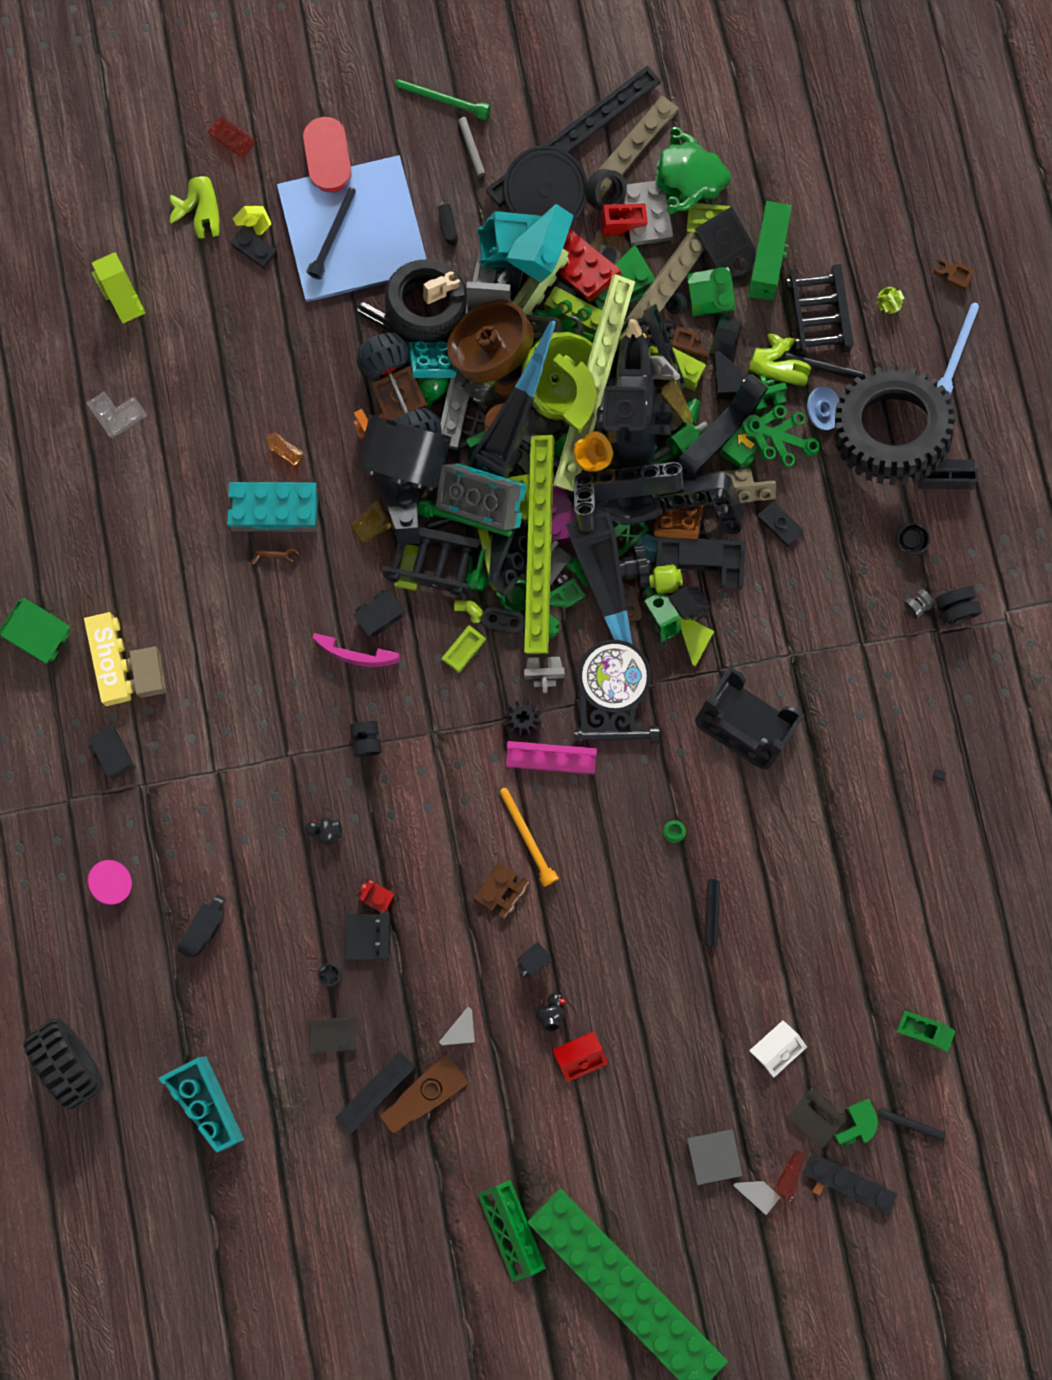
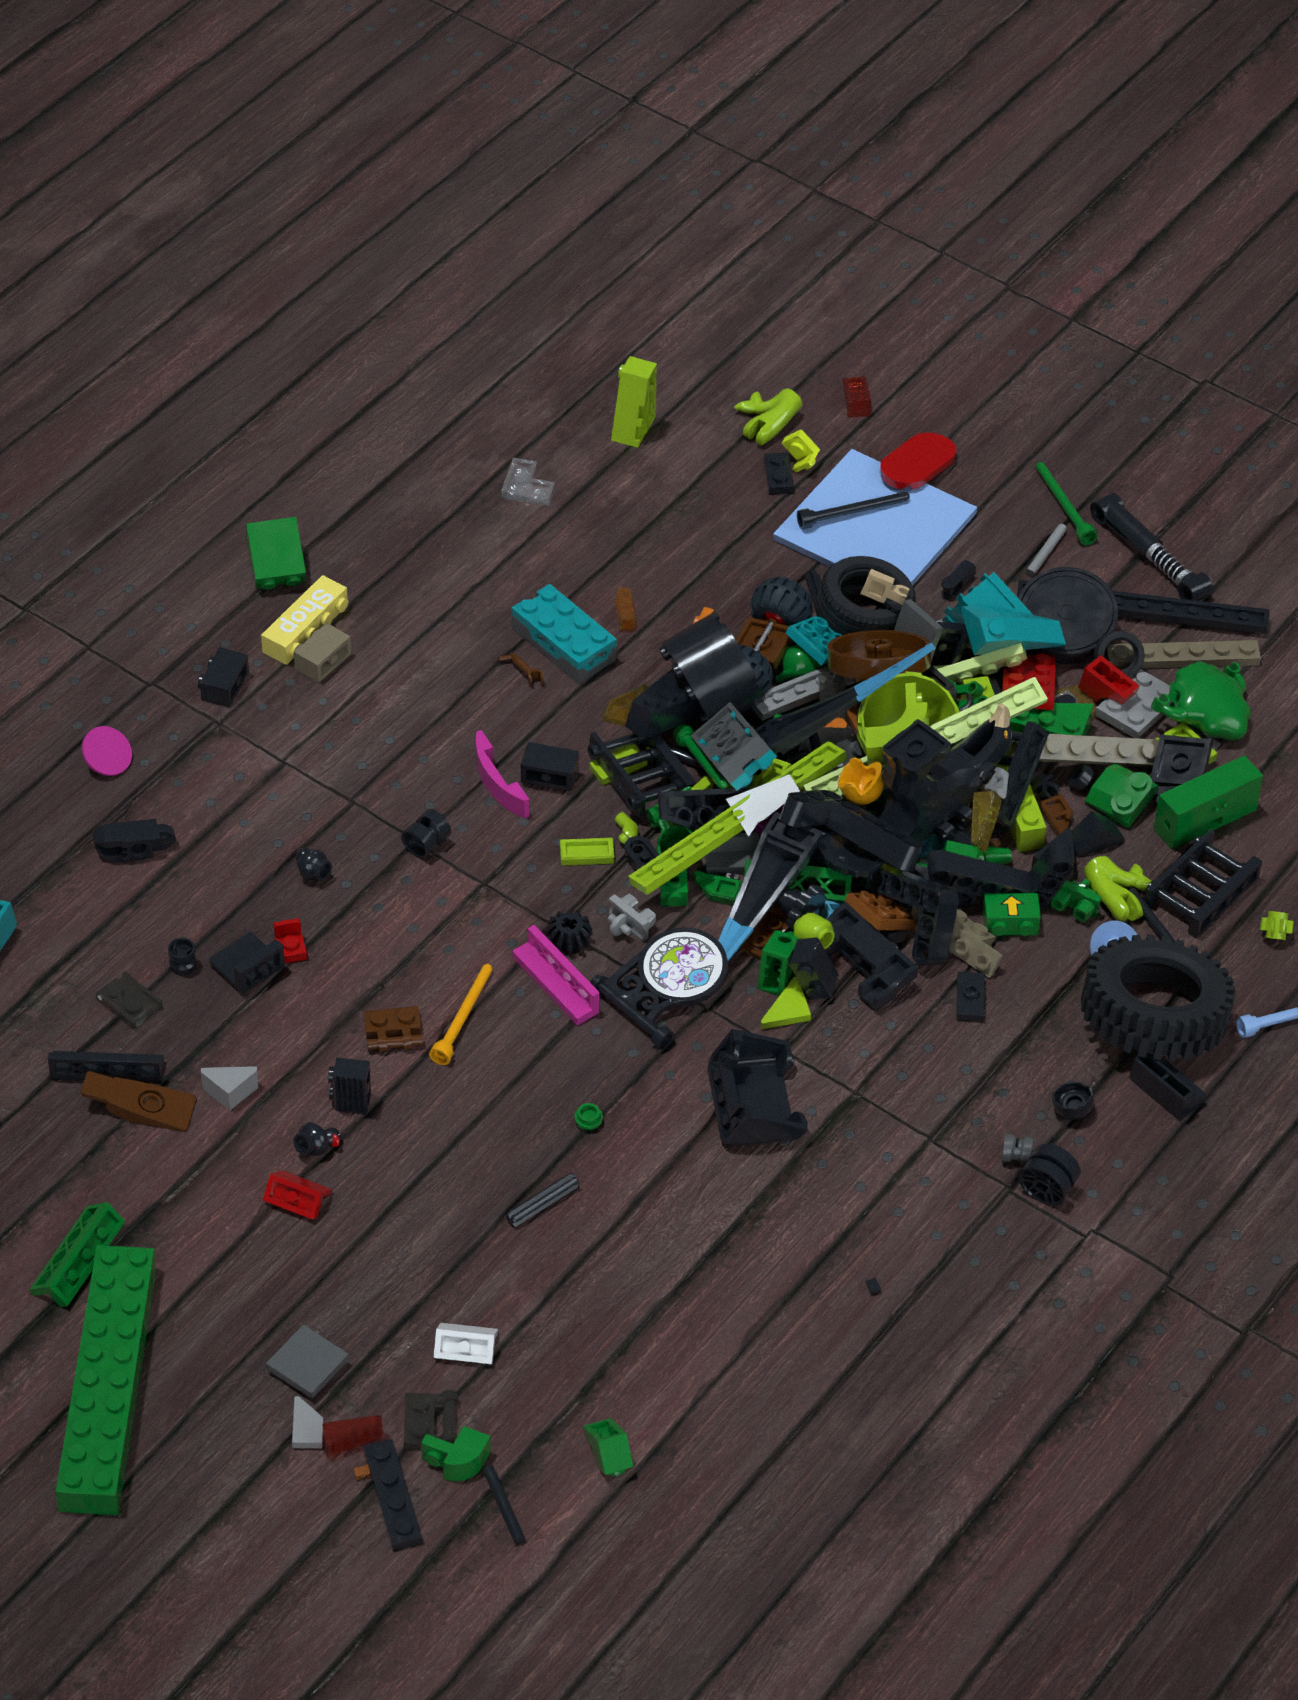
camera: 45 degrees right, 30 degrees down
green plant [743,405,819,467] -> none
none -> white sticker [726,774,800,837]
none -> black piece [1090,493,1213,601]

